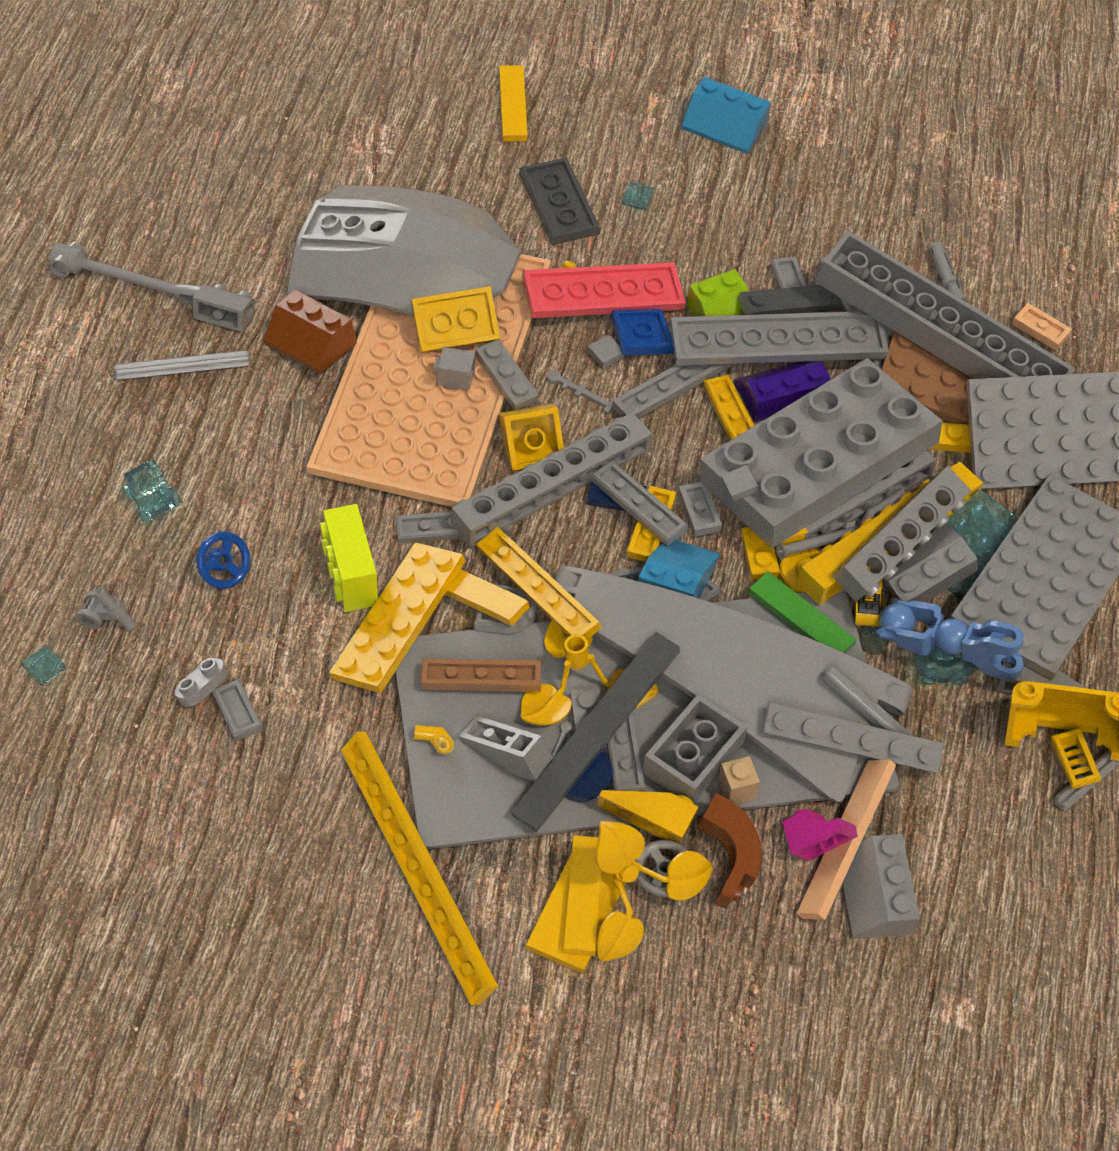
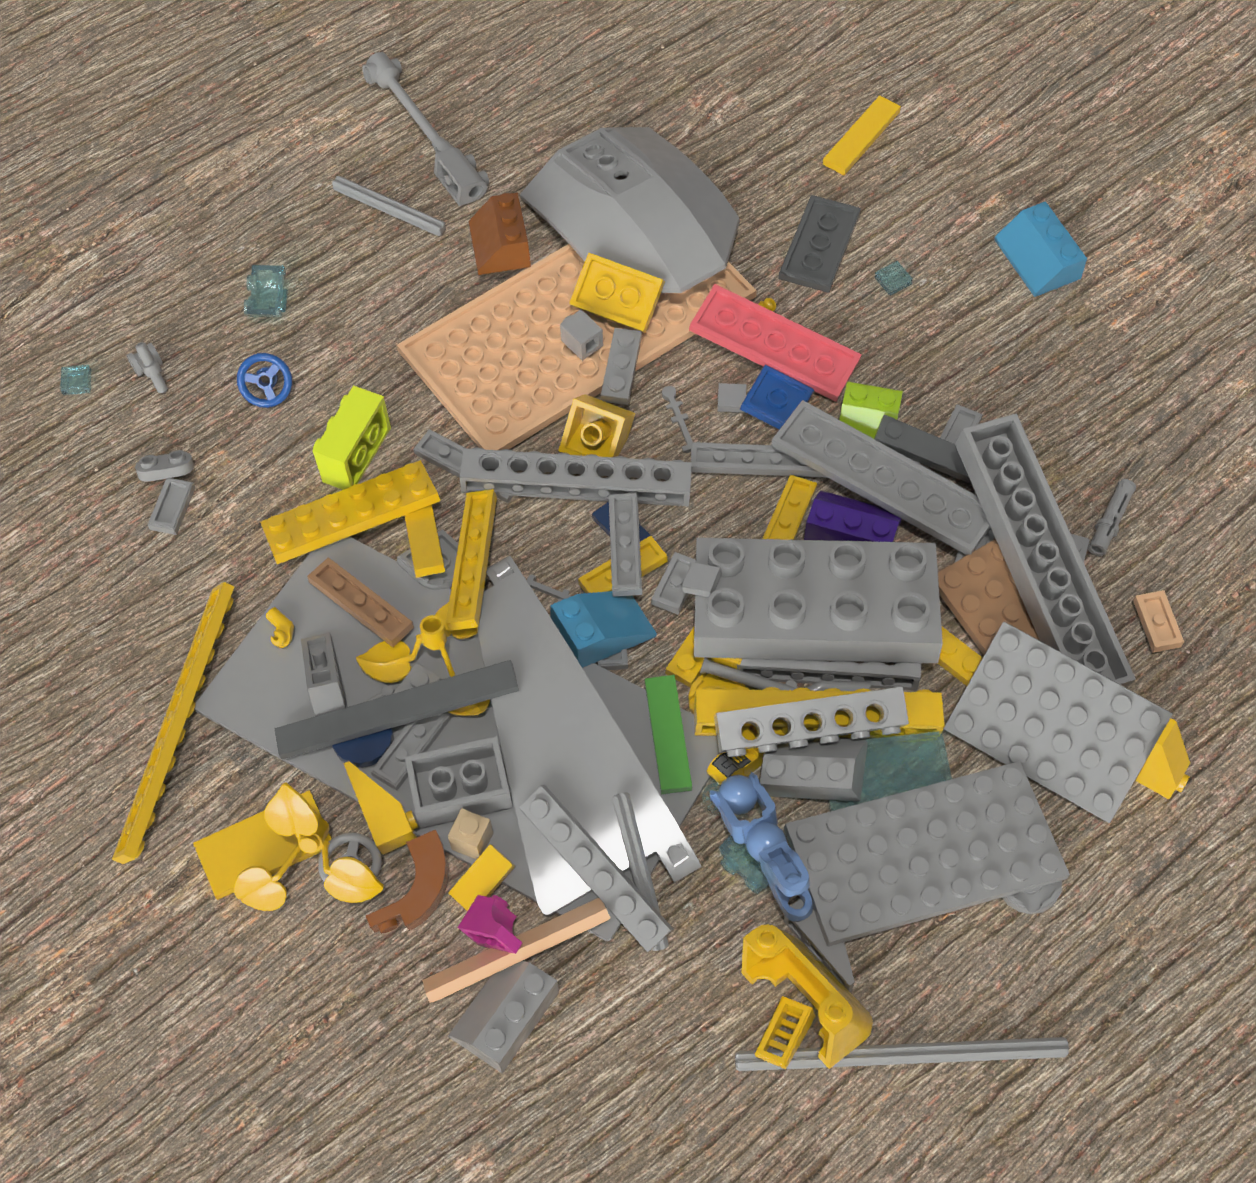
camera: 45 degrees right, 5 degrees up
yellow tile [563,835,602,956] -> none
none -> yellow tile [448,844,515,911]

